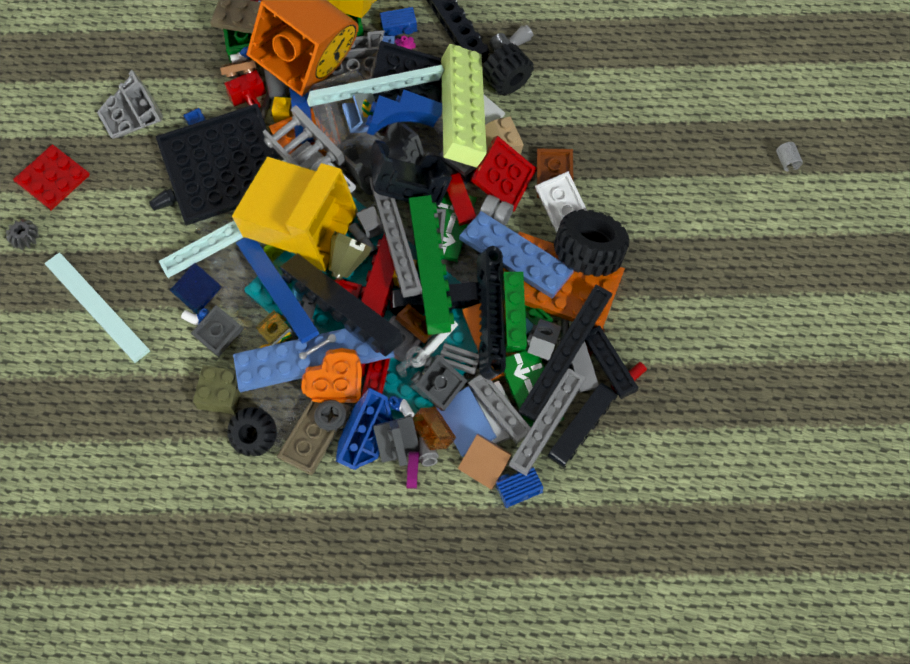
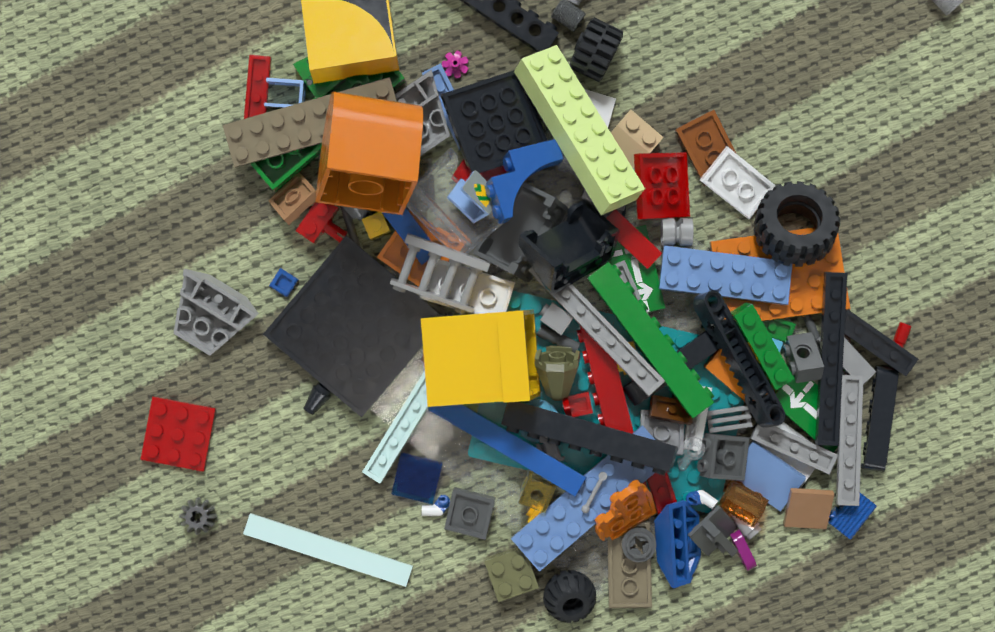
camera: 30 degrees left, 25 degrees up
white arm [230,46,250,64] -> none
light aqua tile [307,65,444,107] -> none
blue brick [380,7,417,36] -> none

